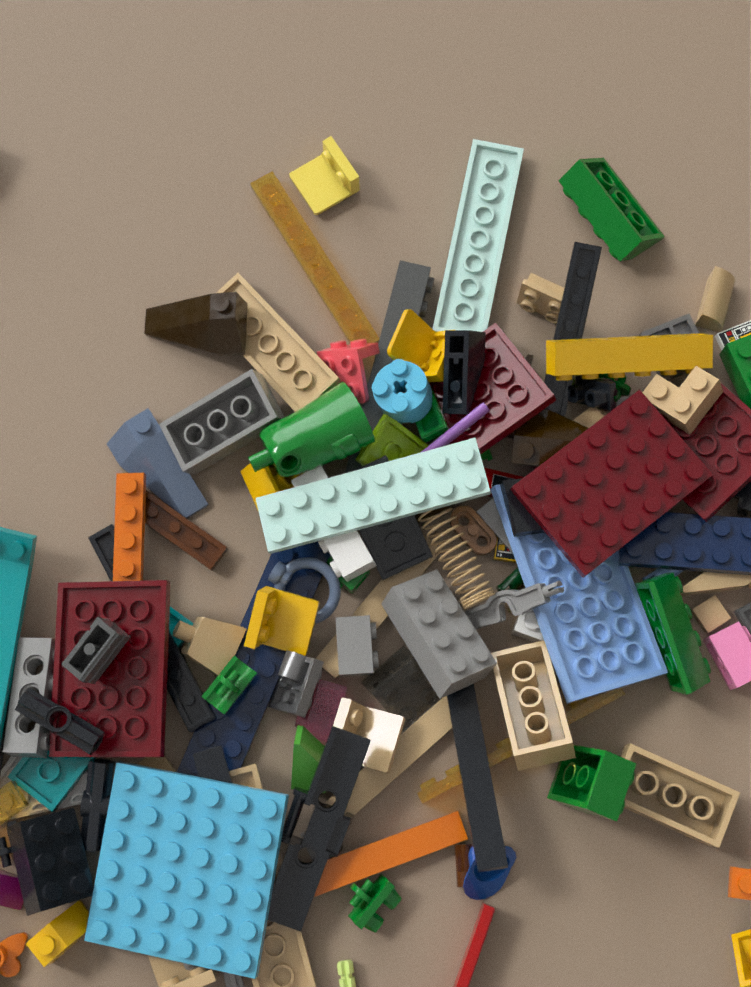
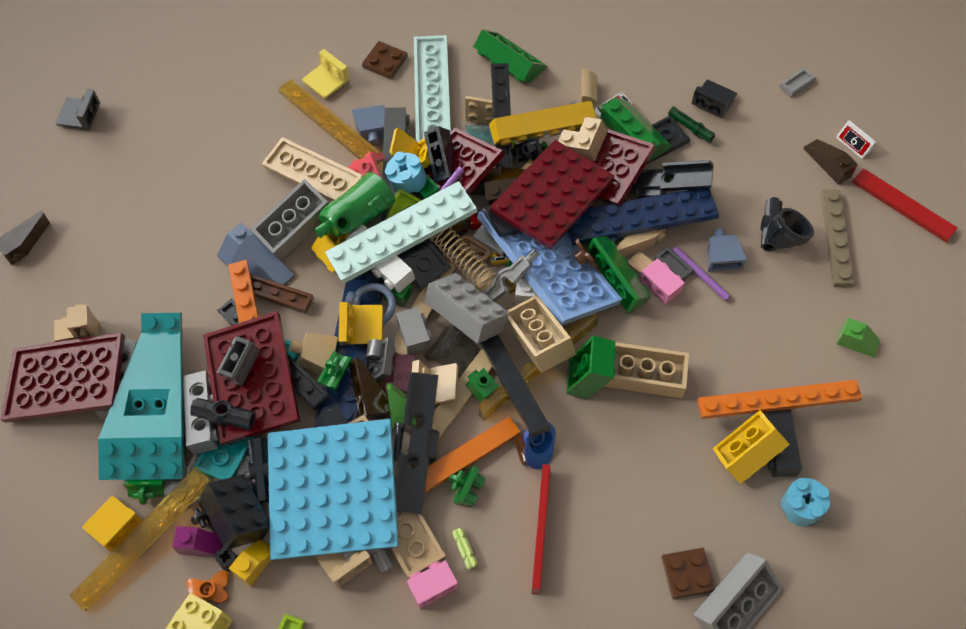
camera: 15 degrees left, 15 degrees down
dark brown wedge [144,292,248,356] -> none
none -> black bush [216,548,238,572]
none -> dark brown slope [349,358,390,420]
none -> sand blue torso [352,105,385,146]
none -> reddish brown plate [362,41,408,79]
none -> clear light blue slope [465,125,494,144]
none -> green brick [465,368,499,403]
none -> reddish brown animal [573,238,601,273]

